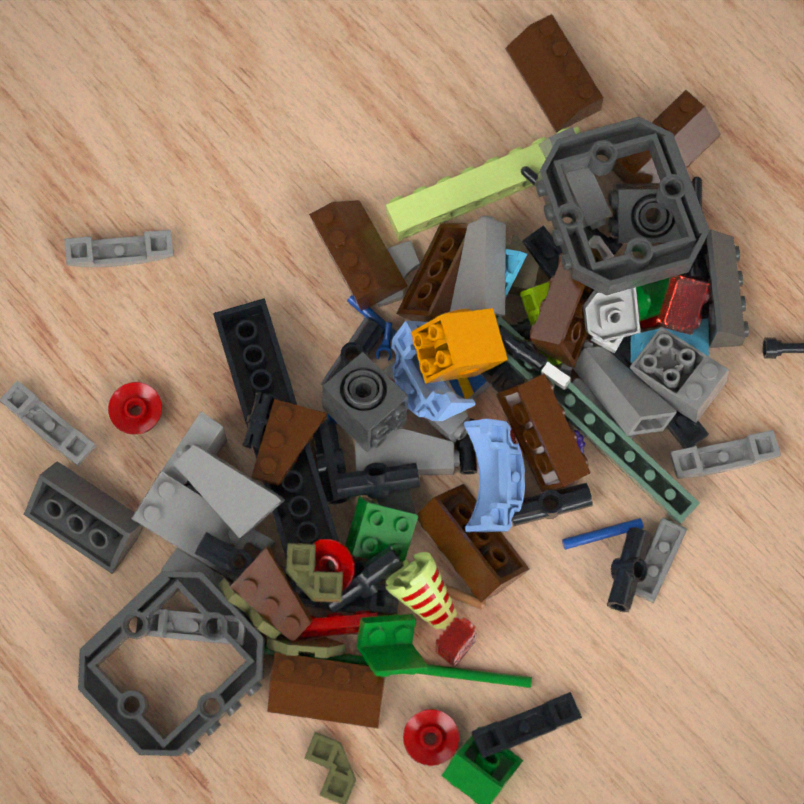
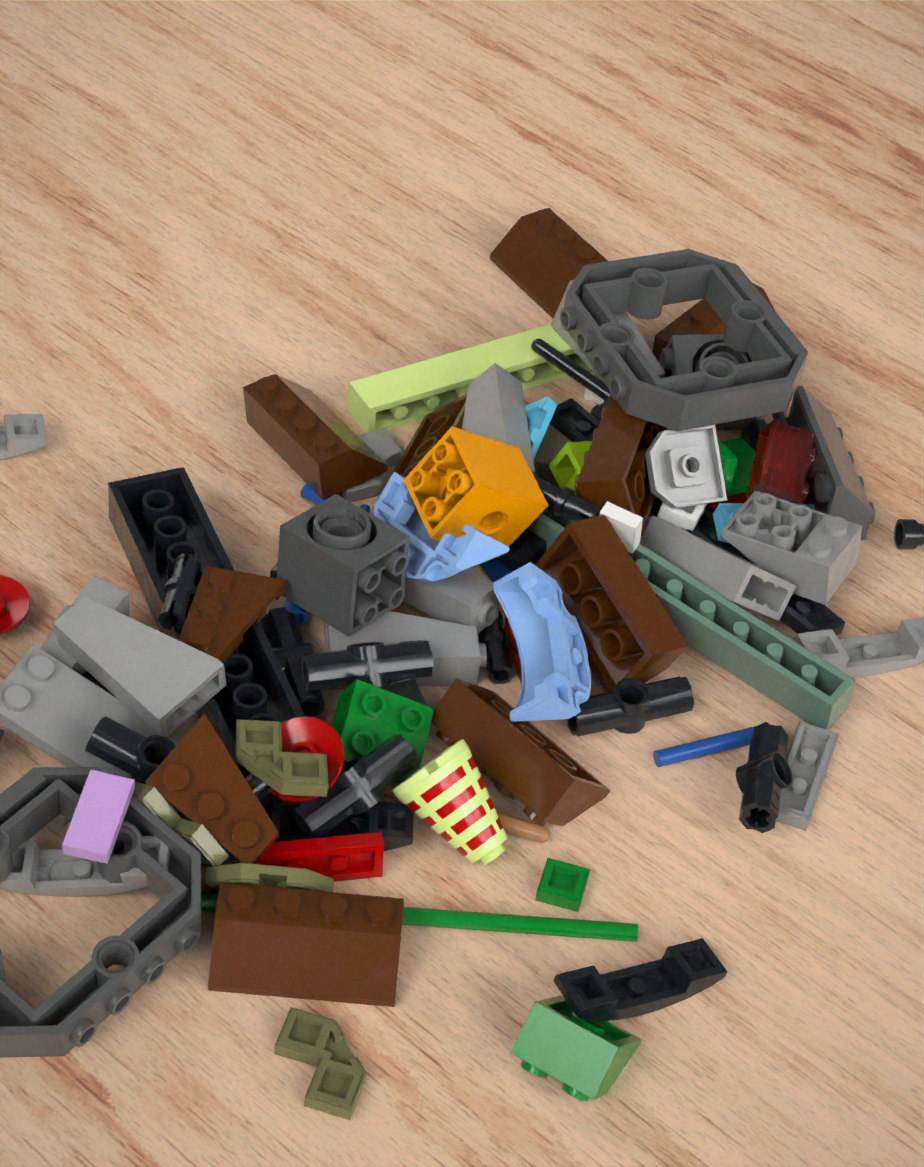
camera: 10 degrees left, 30 degrees down
green bracket [356,614,428,677] -> none
red dish [403,709,459,766] -> none
clear red brick [435,617,477,667] -> none
none -> lavender tile [62,769,135,864]
none -> green tile [535,858,590,912]

